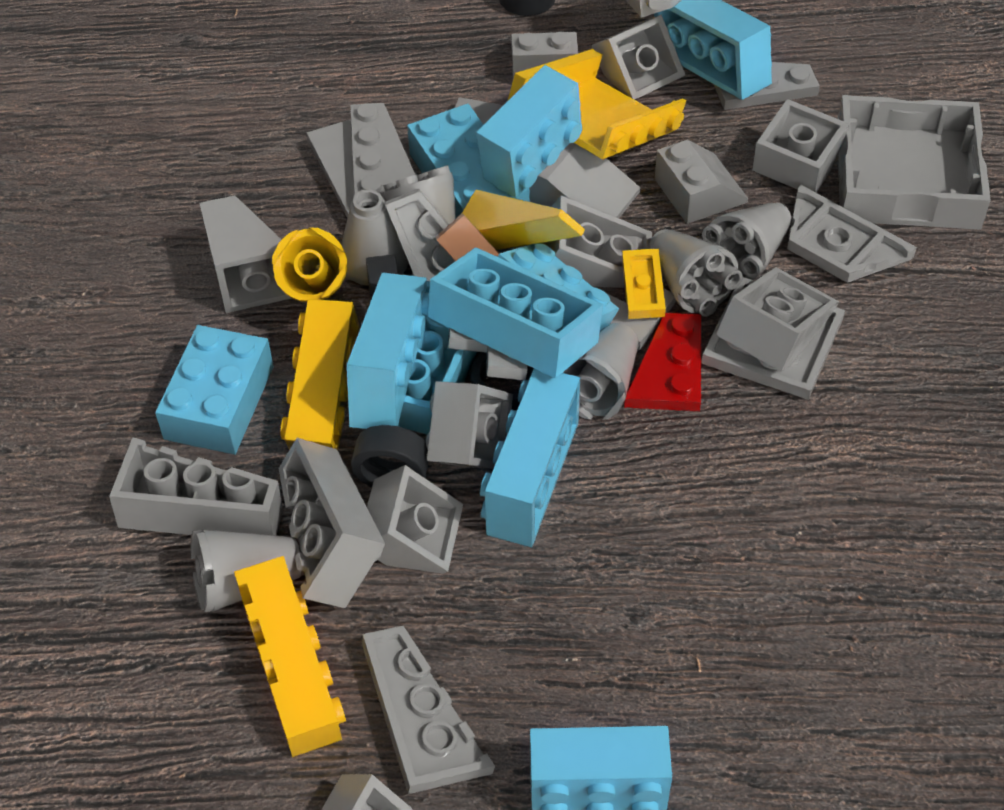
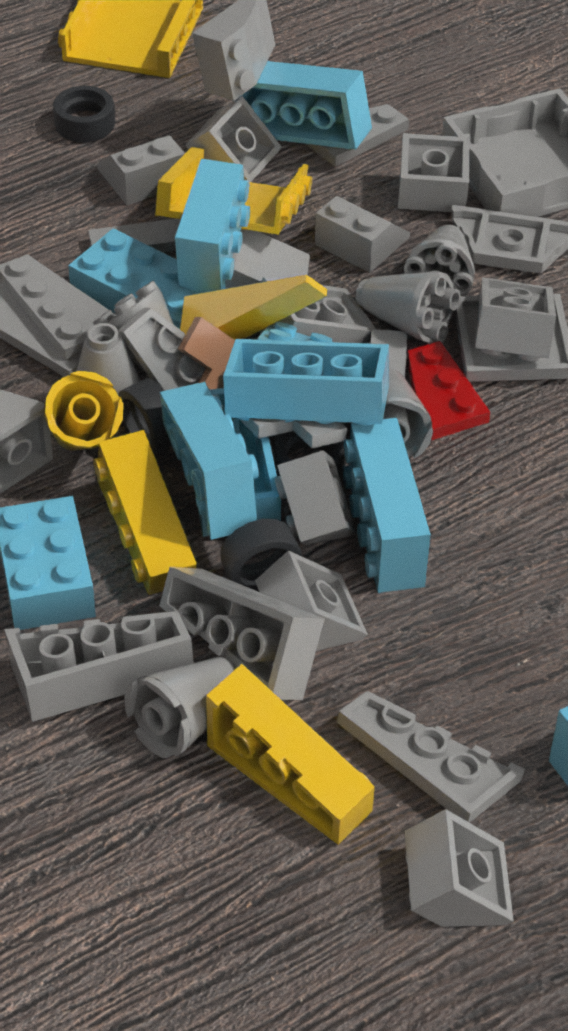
camera: 30 degrees left, 5 degrees down
yellow plate [622,248,666,319] -> none

